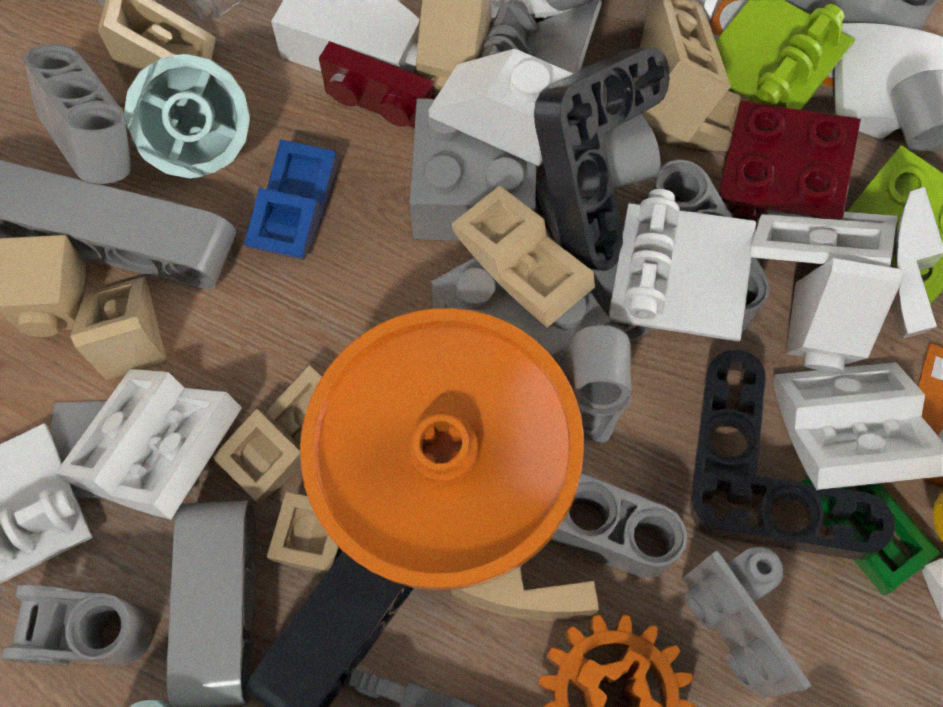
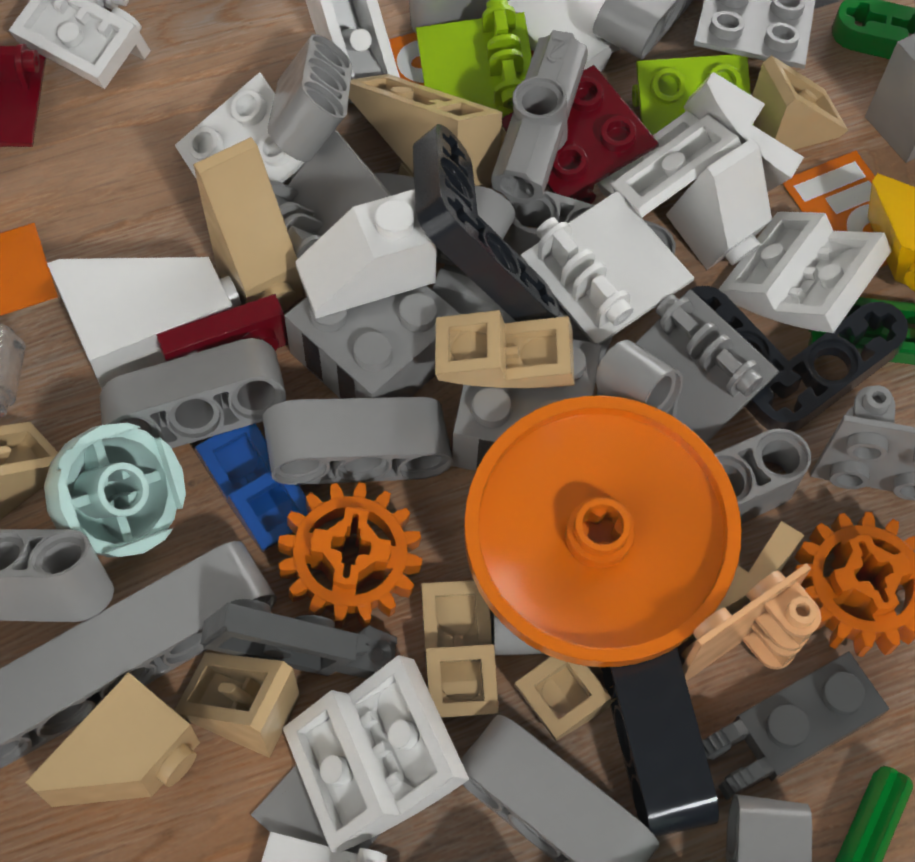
camera: 50 degrees left, 5 degrees down
none -> light grey beam [99,338,286,448]
none -> dark grey hinge [200,599,397,679]
none -> light grey beam [263,397,453,485]
none -> orange gear [278,482,423,628]
none -> light grey piece [491,30,588,204]
none -> light grey hinge [636,289,779,443]
none -> light nougat hinge [681,563,821,682]

